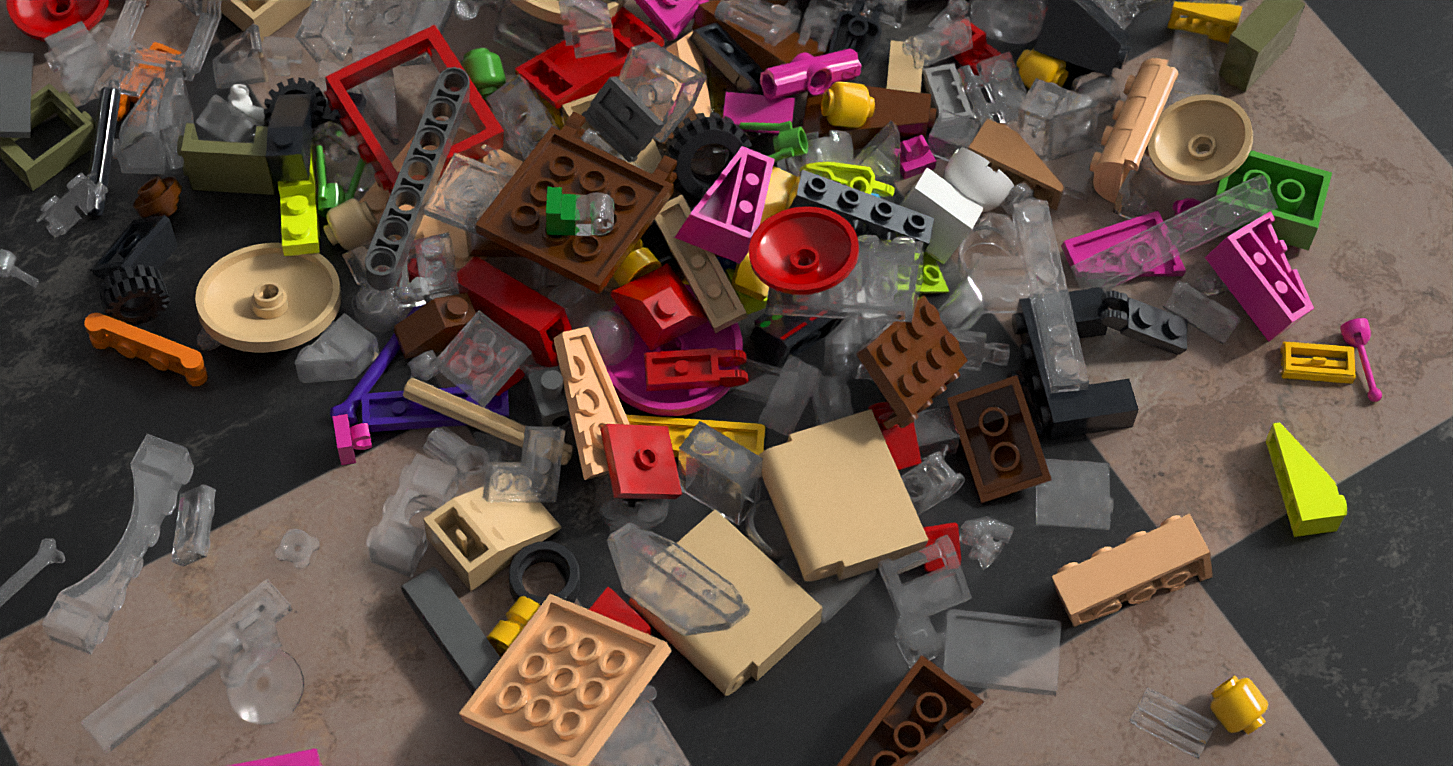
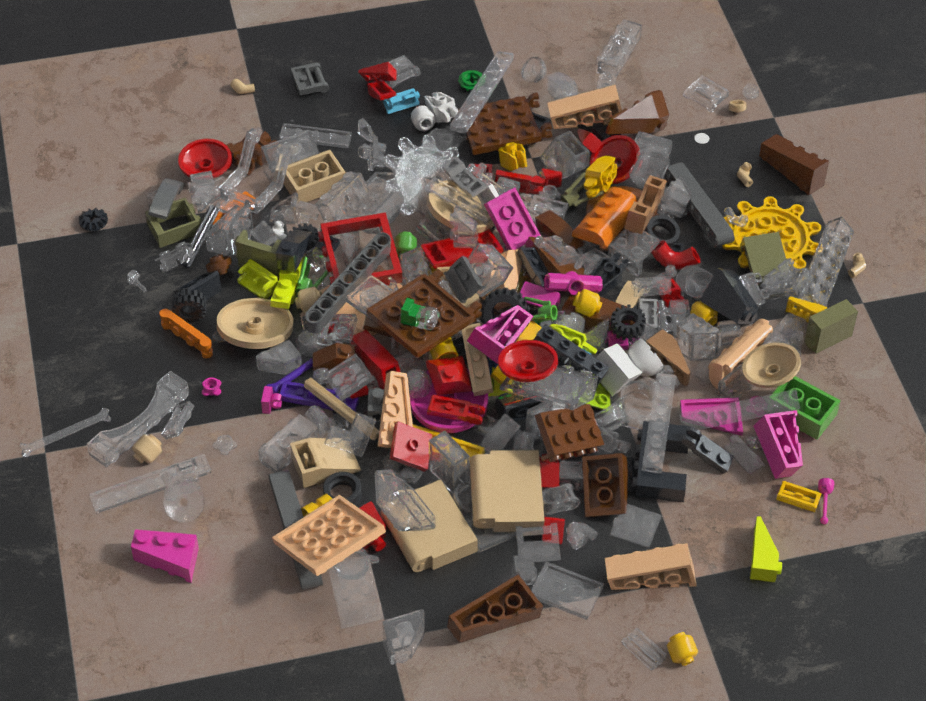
camera: 20 degrees right, 10 degrees down
none -> tan head [132,434,162,464]
none -> dark pink plate [202,377,221,396]
none -> neon yellow hinge [237,259,278,299]
none -> black tyre [610,304,646,341]

